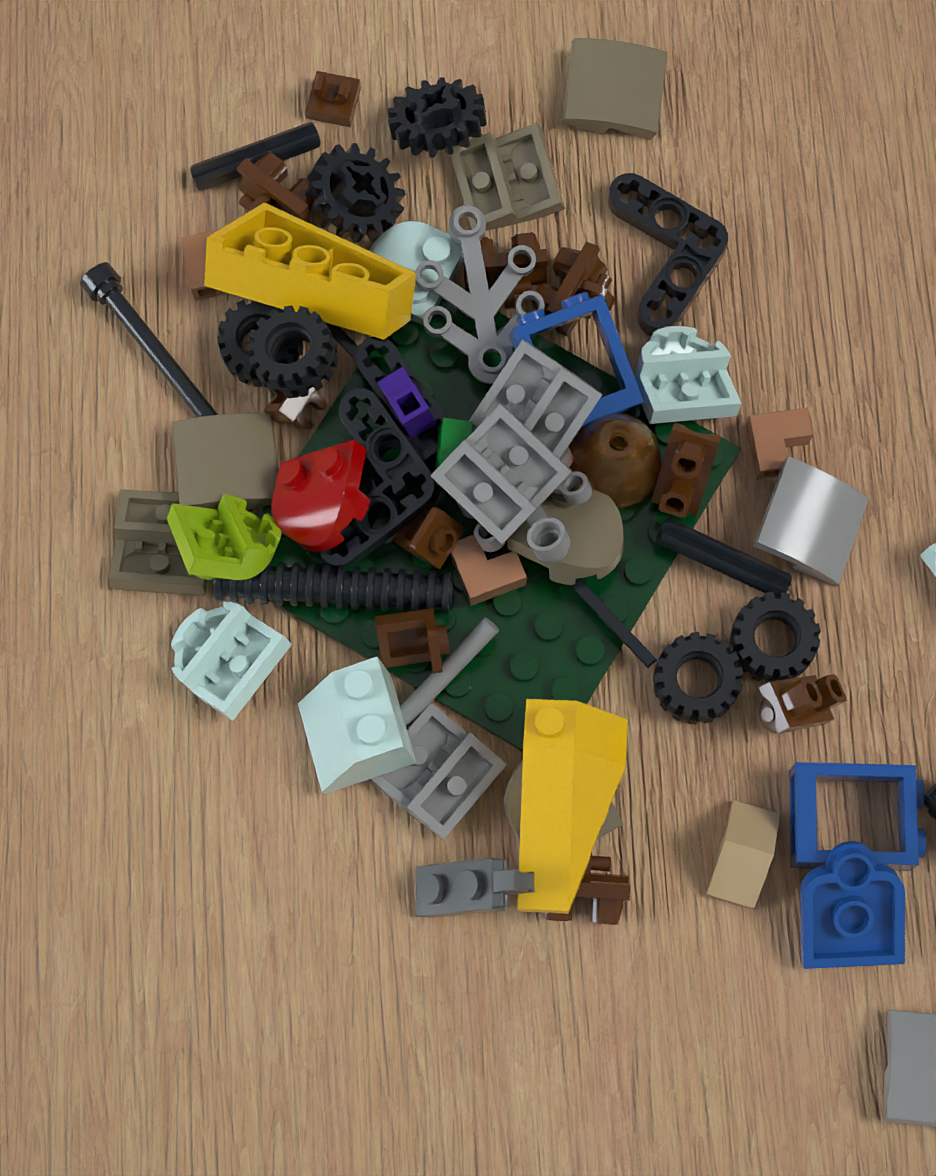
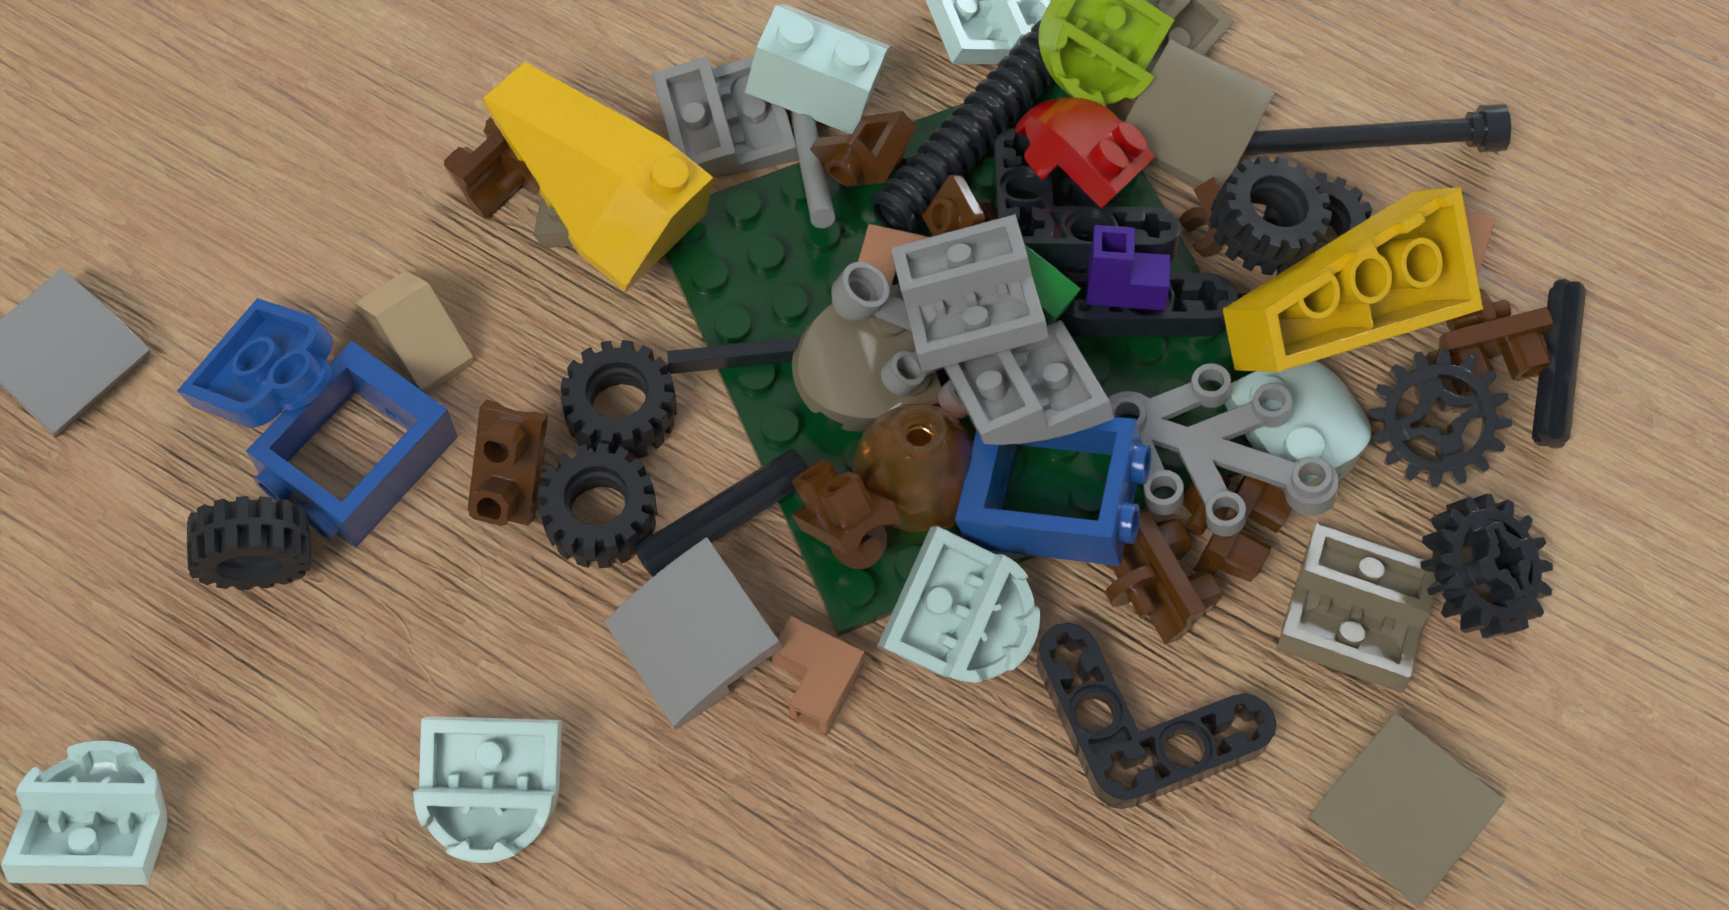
camera: 120 degrees right, 10 degrees down
reddish brown tile [306,71,361,128] -> none
dark grey hinge [416,858,535,918] -> none

